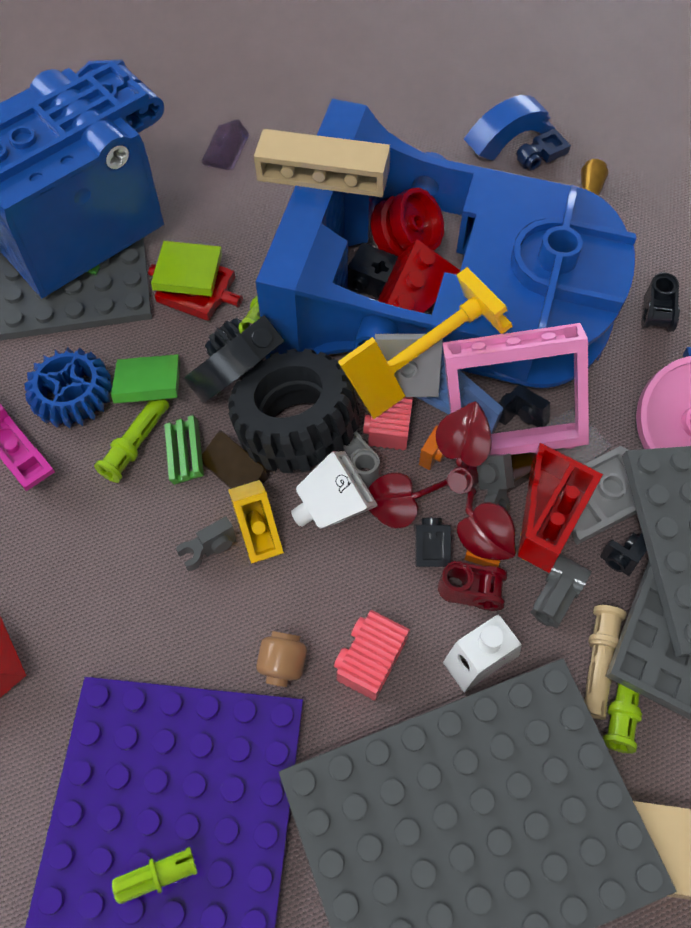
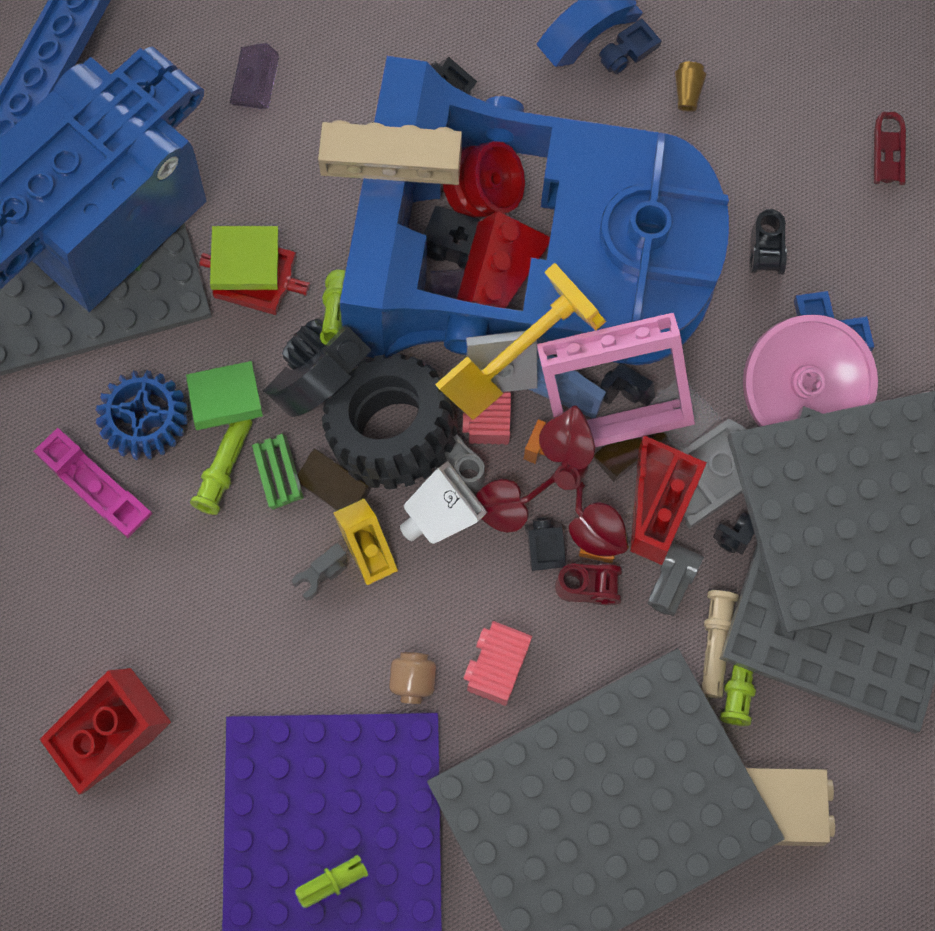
camera: 10 degrees left, 10 degrees up
white torso [443,615,521,693] -> none
dark grey plate [477,454,515,511] -> none

